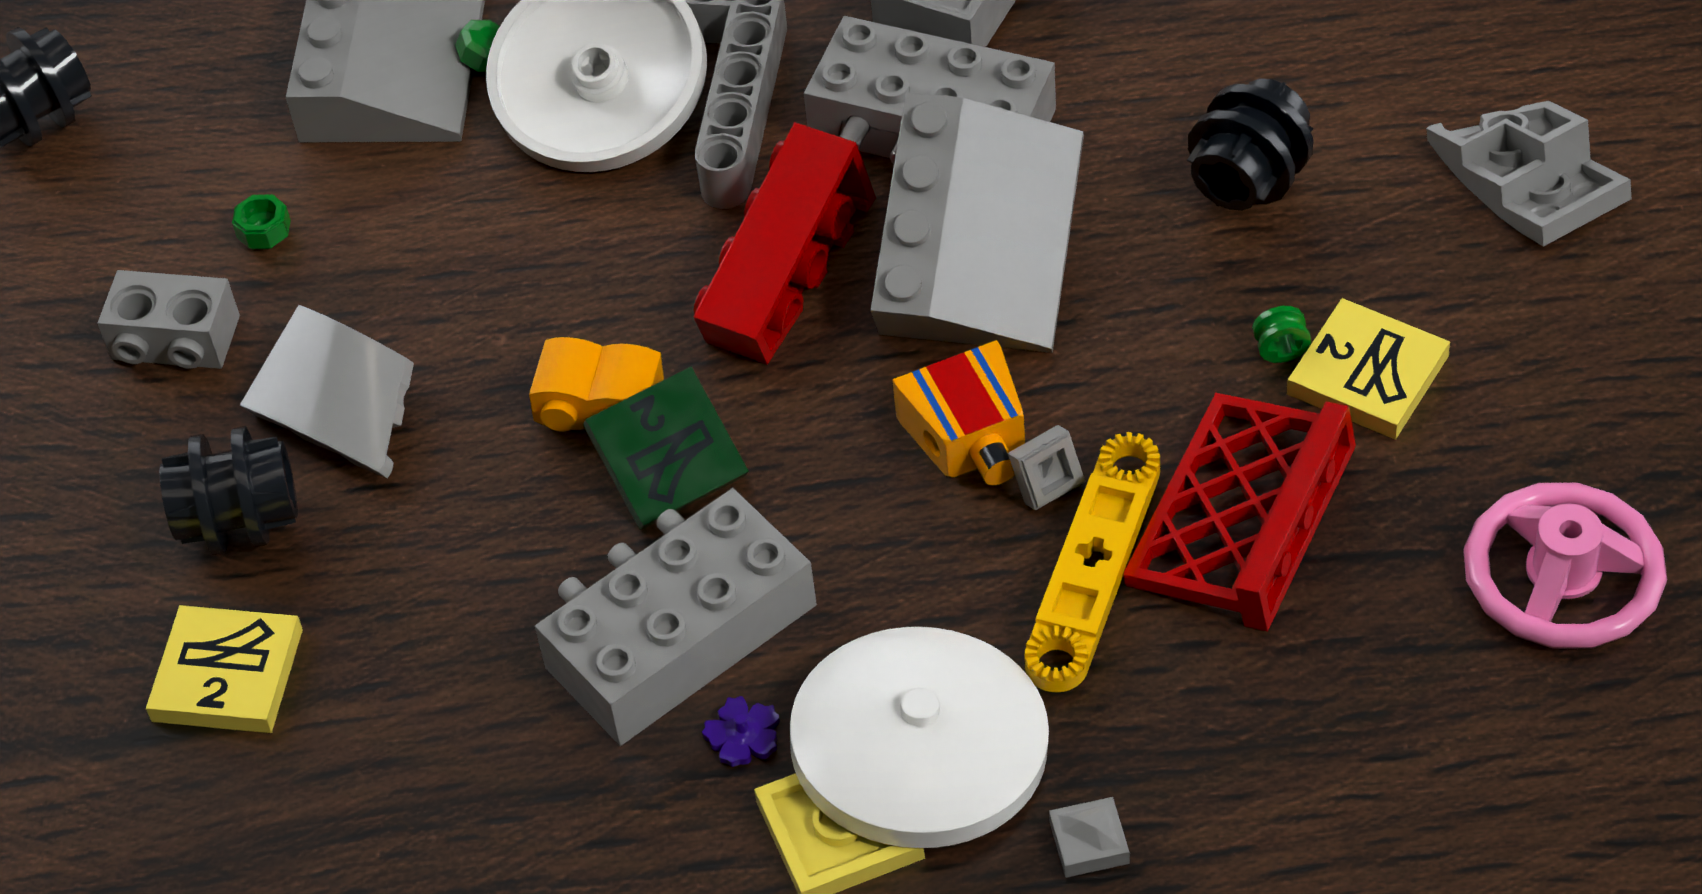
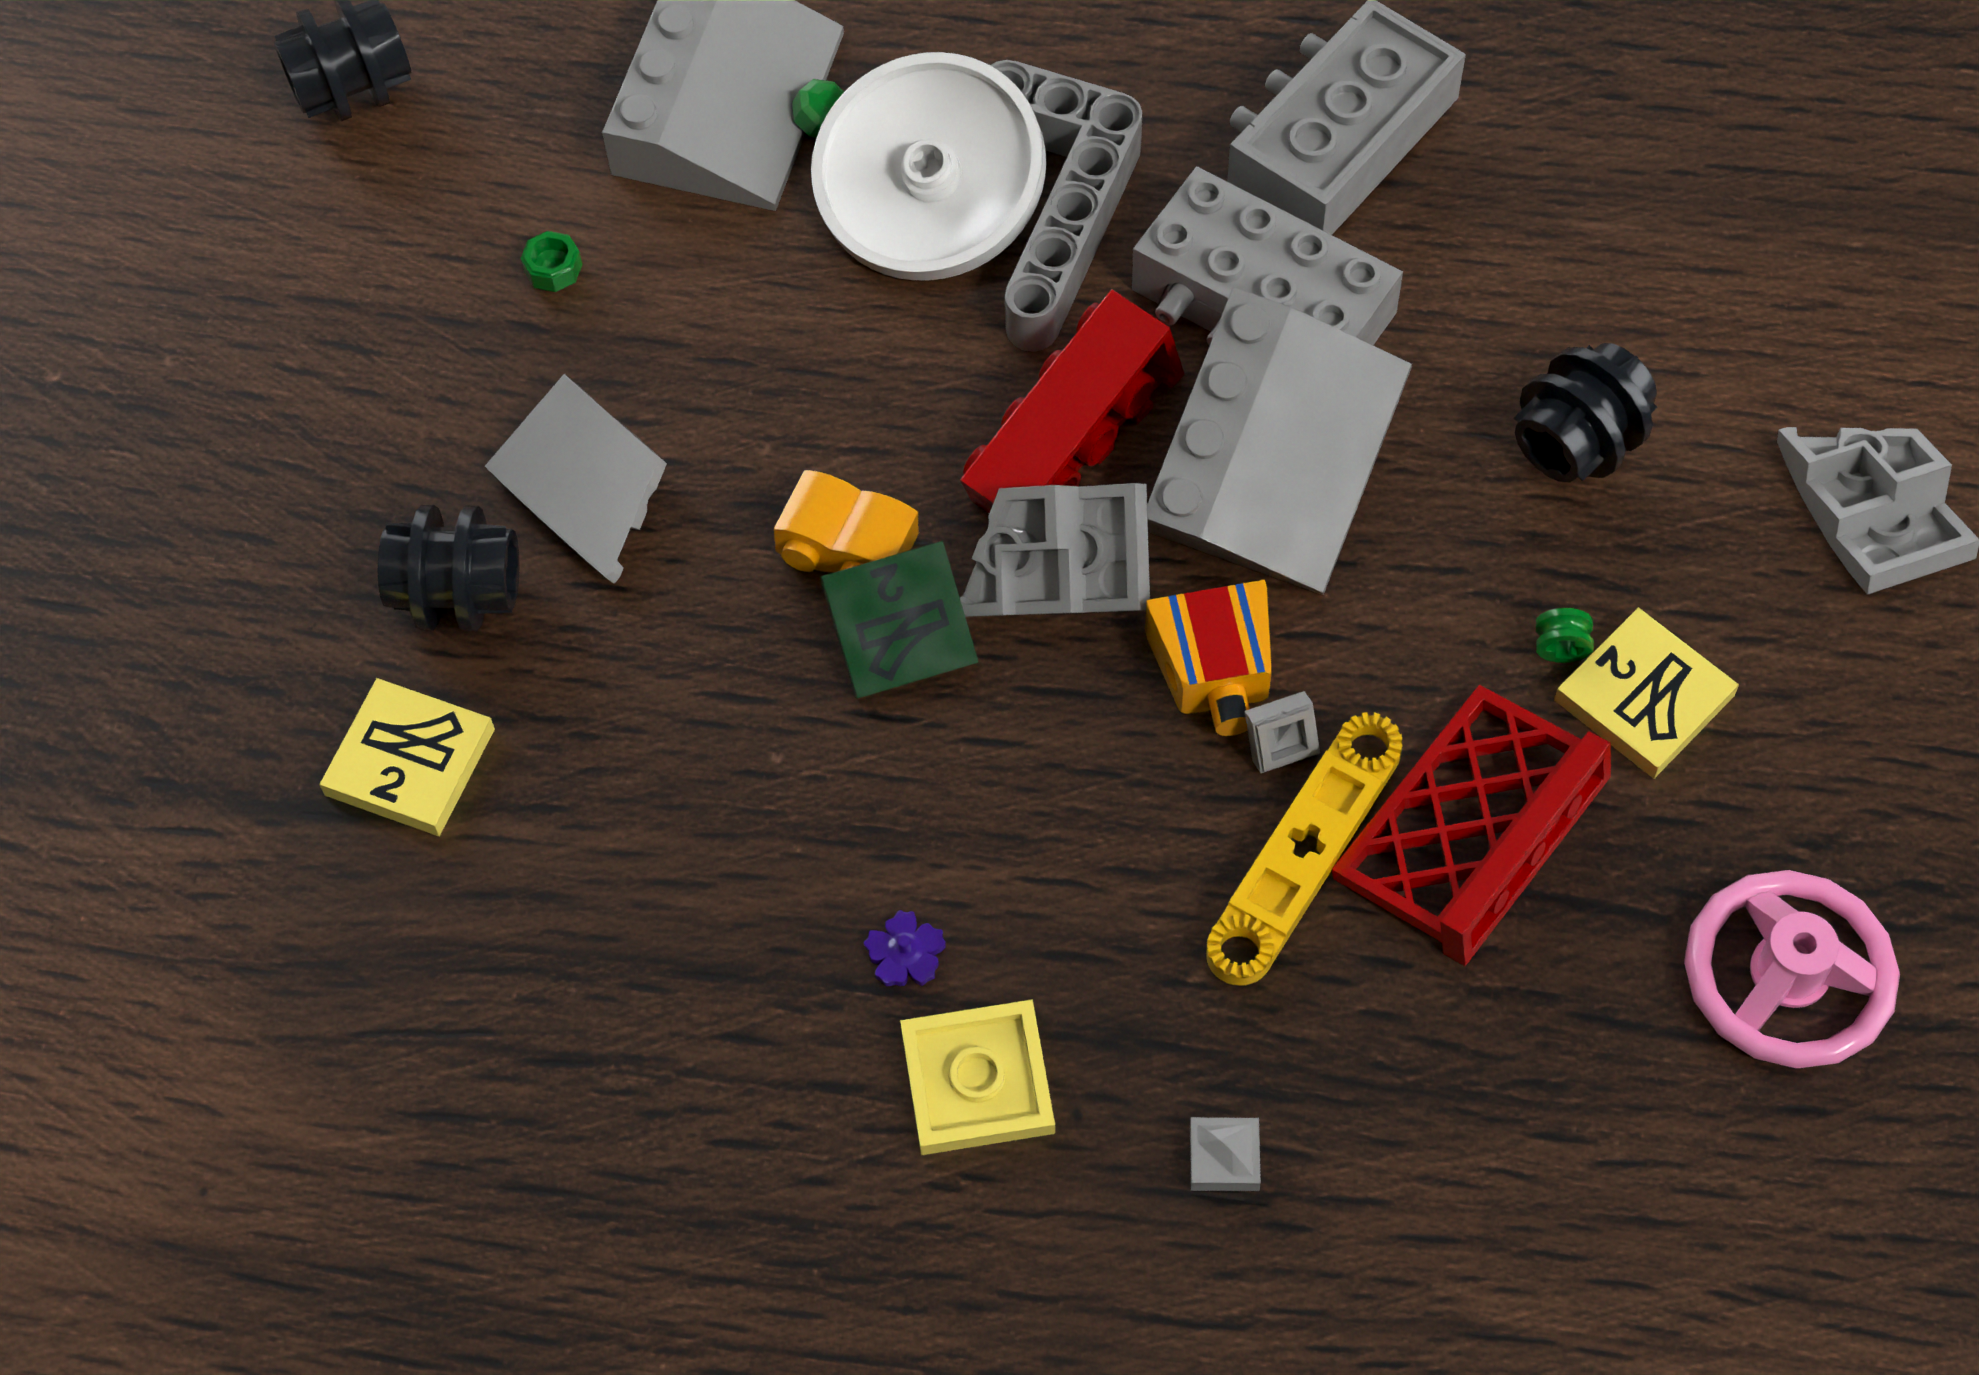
camera: 10 degrees right, 10 degrees up
light grey brick [97,270,240,369] -> none
light grey piece [535,488,817,746] -> none
white dish [790,627,1049,848] -> none
none -> light grey slope [960,483,1150,617]

